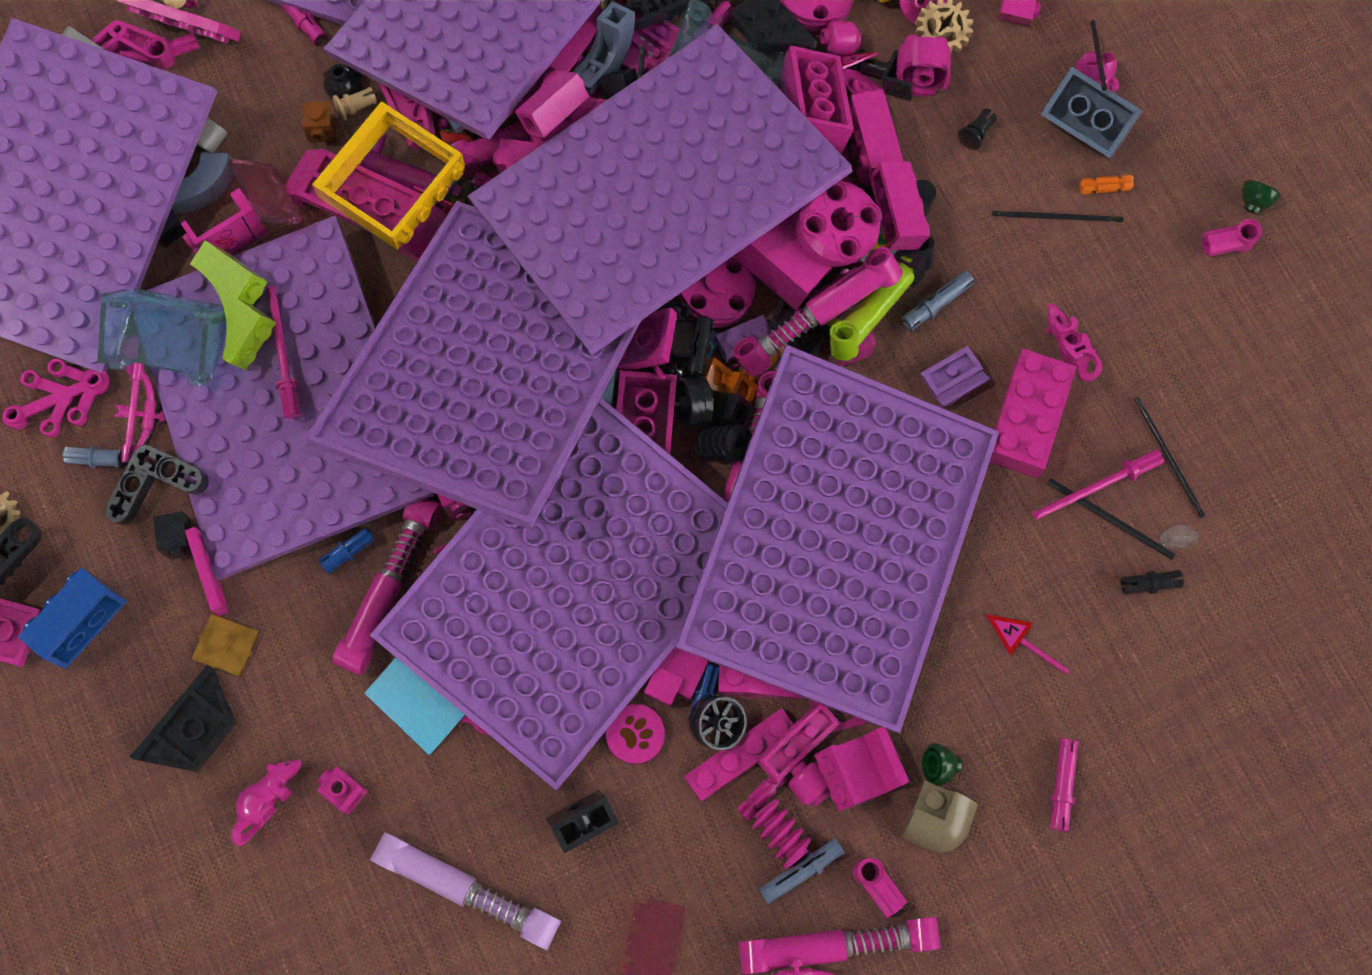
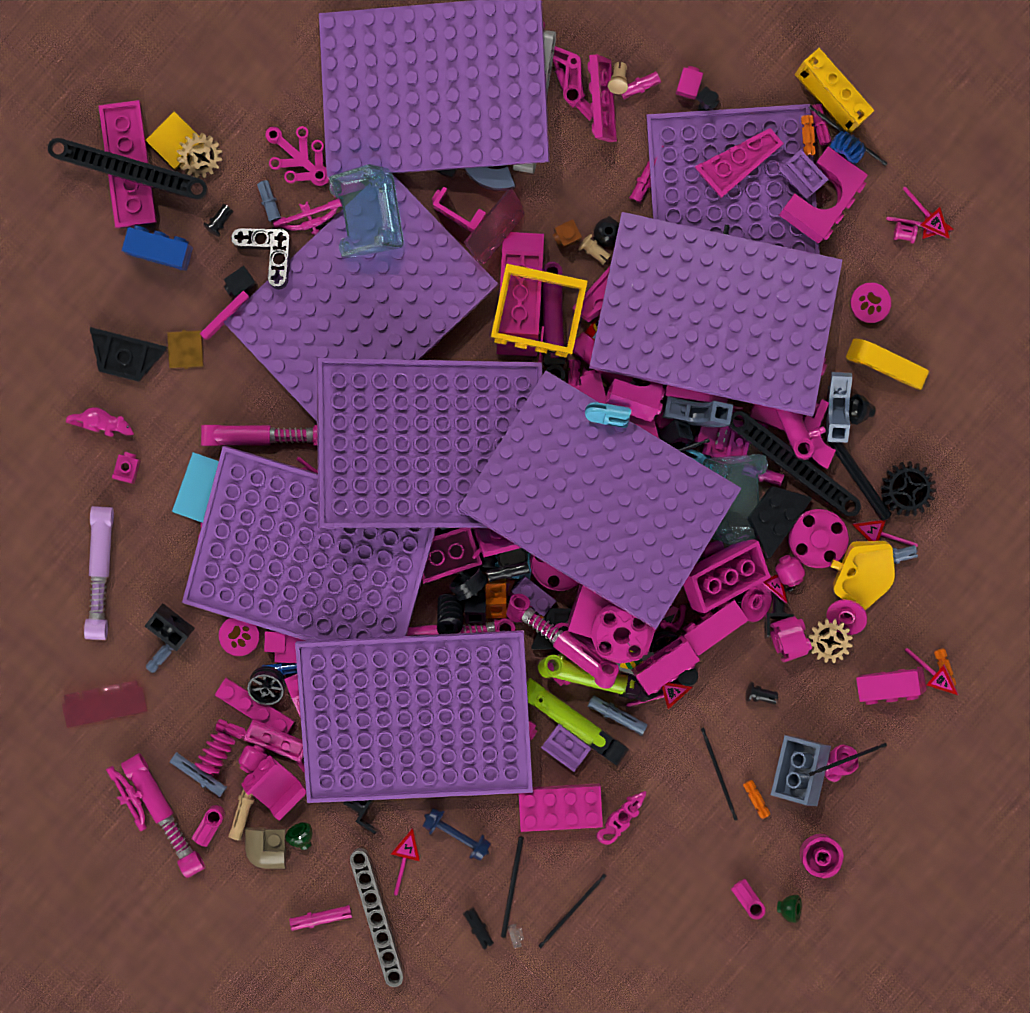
camera: 70 degrees right, 15 degrees up
lime arch [190,240,277,370] -> none
dark pink piece [267,285,301,420] -> none
blue axle [318,528,374,575] -> none
dark pink piece [1032,449,1164,519] -> none
none -> sand blue axle [146,643,174,673]
none -> black pin [203,204,234,237]
none -> tan pin [228,789,255,840]
none -> black bracket [343,800,380,834]
none -> light grey beam [350,848,404,987]
none -> dark blue piece [422,808,491,861]
none -> lime piece [527,678,629,766]
none -> medium azure arm [585,402,631,428]
none -> piece [626,682,693,709]
none -> dark pink brick [800,834,844,878]

